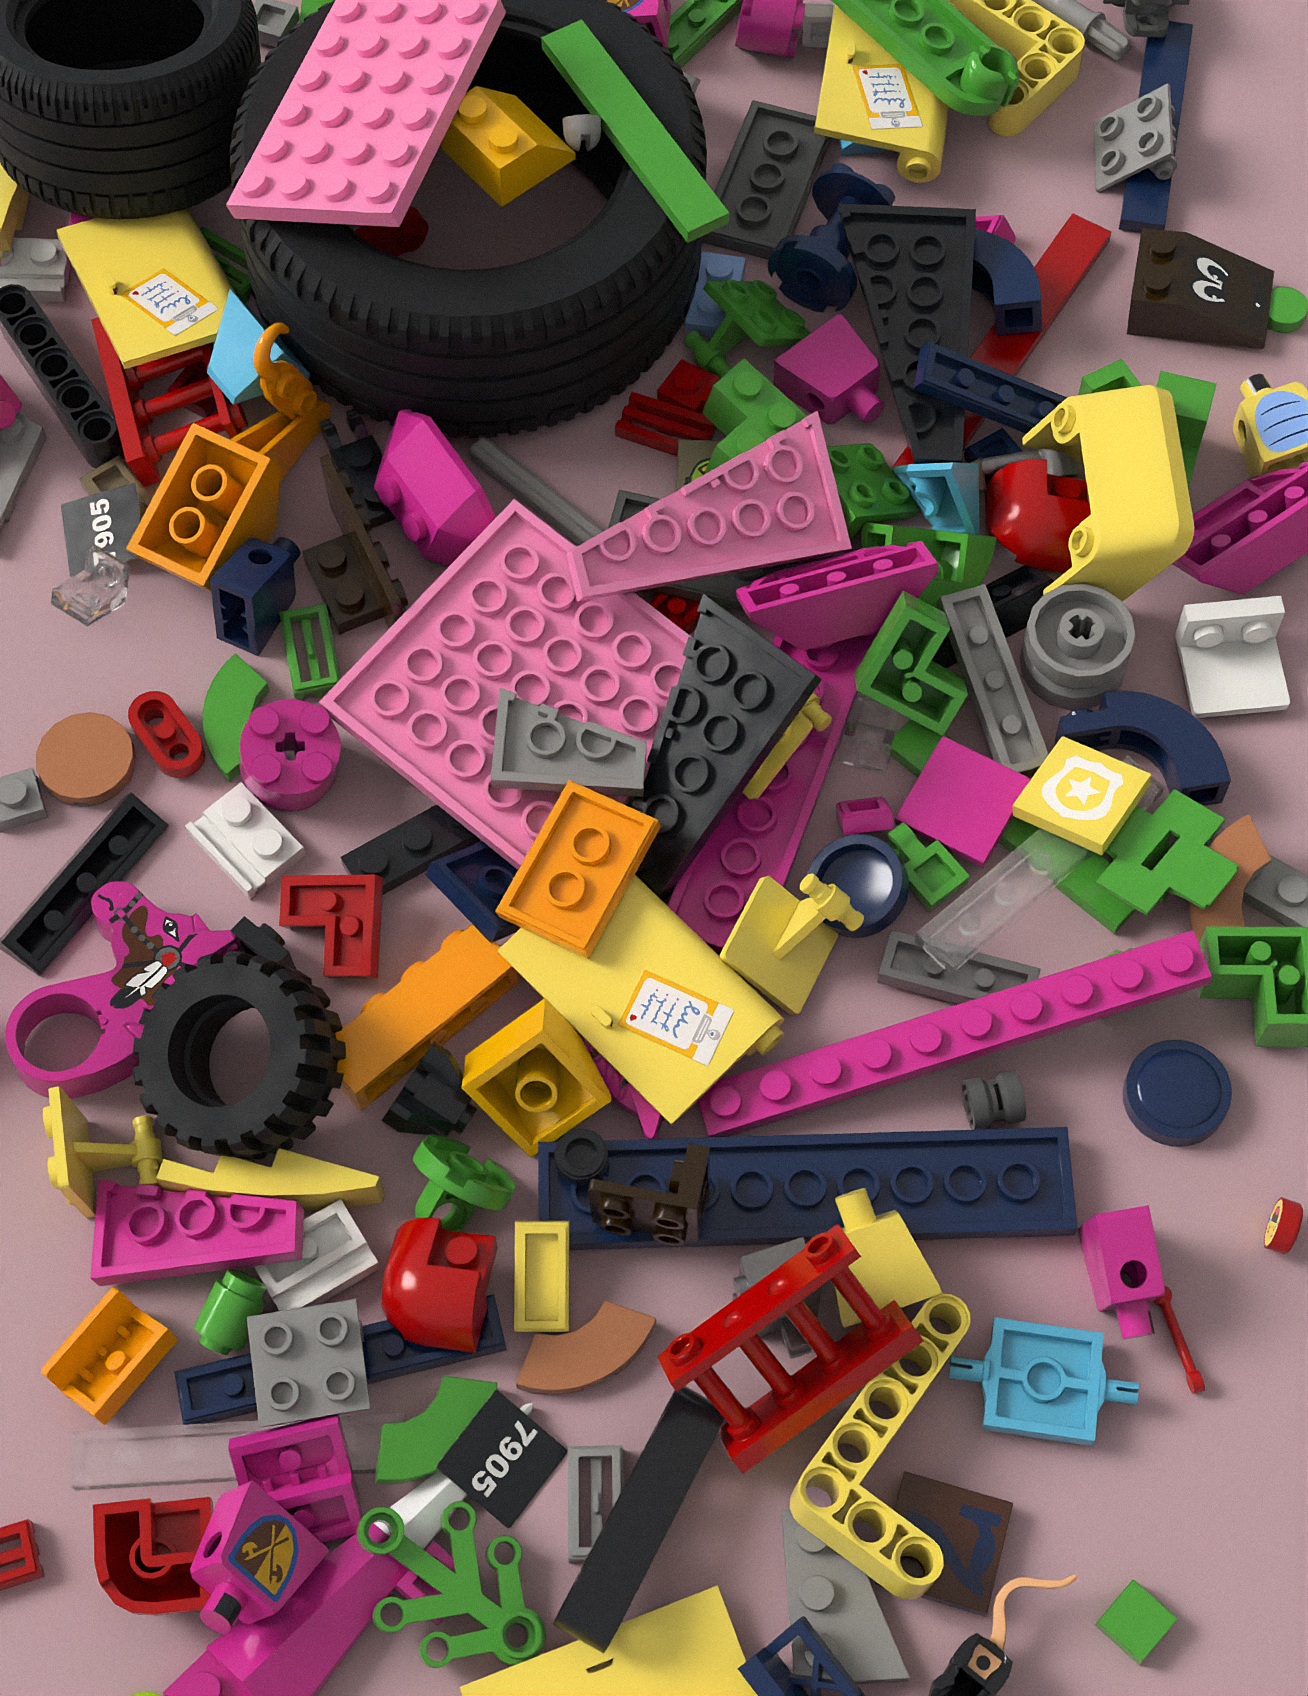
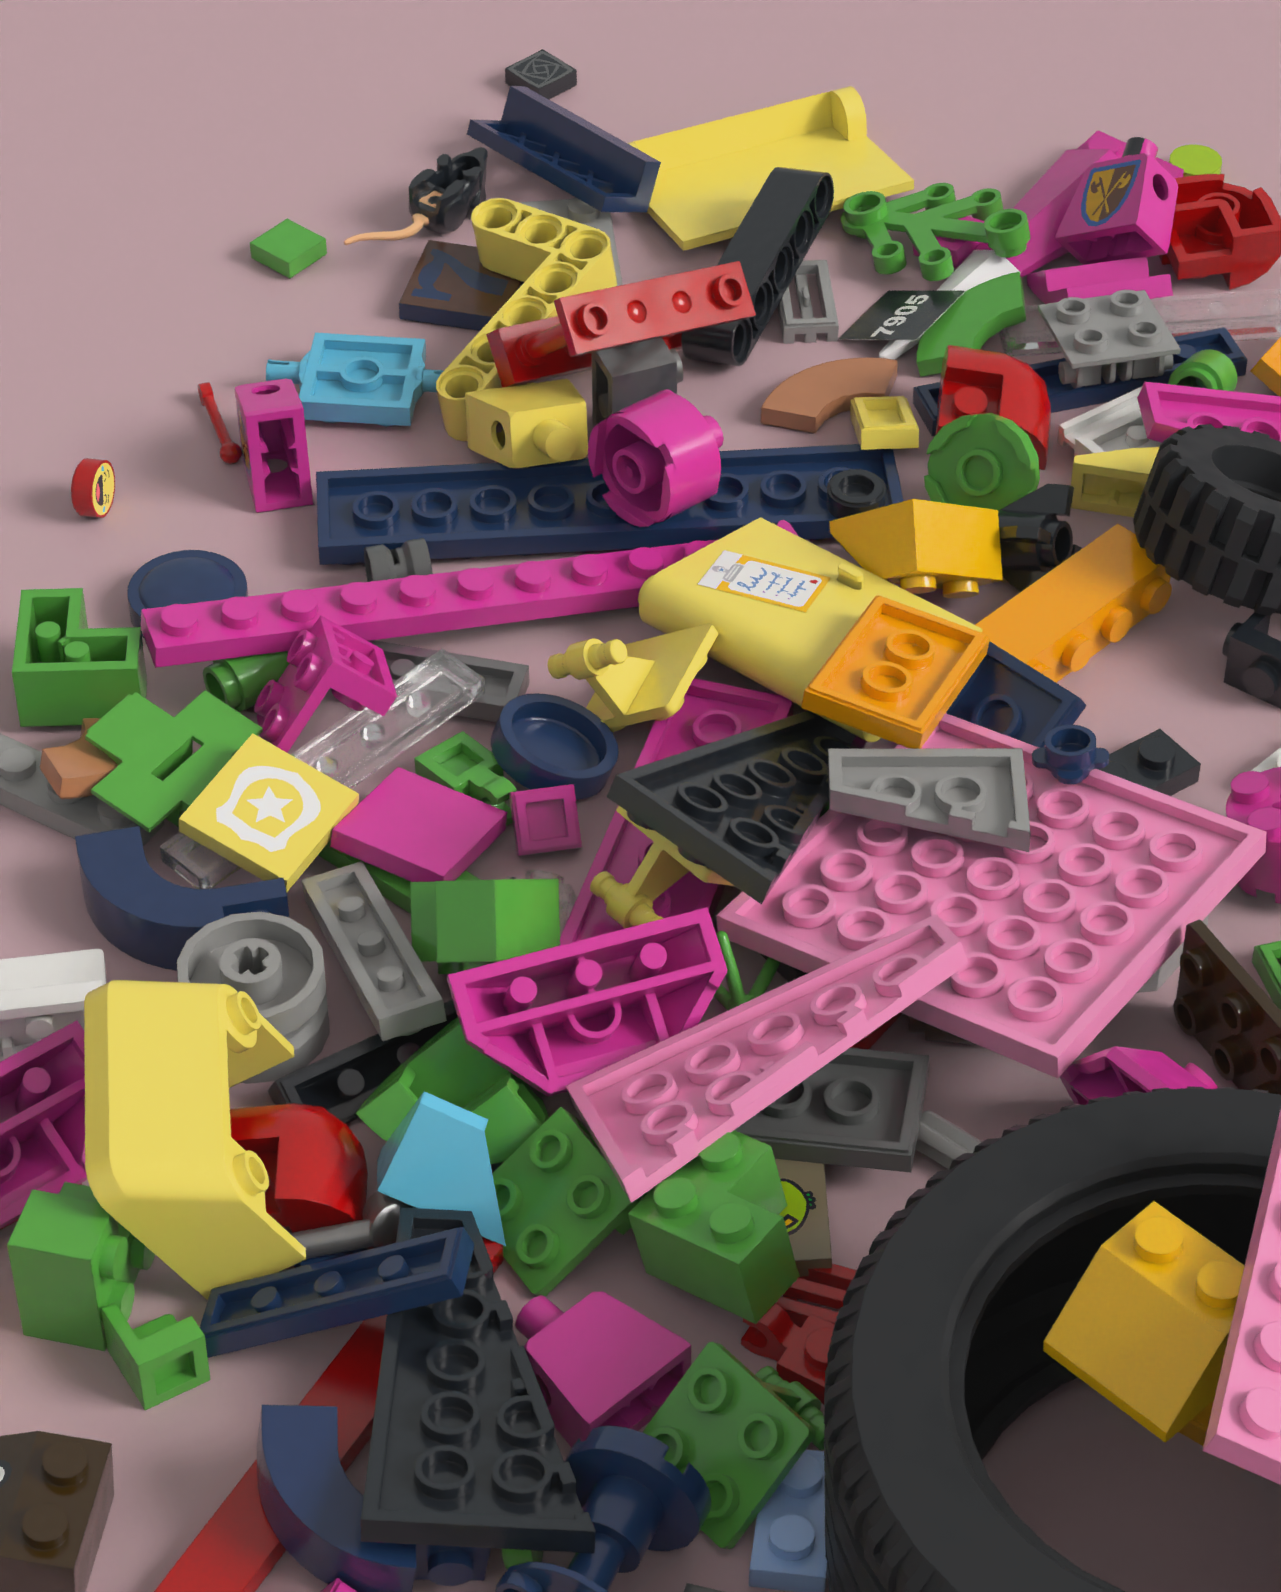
camera: 175 degrees right, 20 degrees down
red plate [279,874,383,978] -> none
bright green tile [541,19,729,243] -> none
light grey hinge [562,114,601,151] -> none
dark brown bracket [588,1143,710,1246] -> none
none -> dark pink bracket [254,615,397,753]
none -> dark pink brick [588,389,724,527]
none -> dark blue plate [1032,725,1109,784]

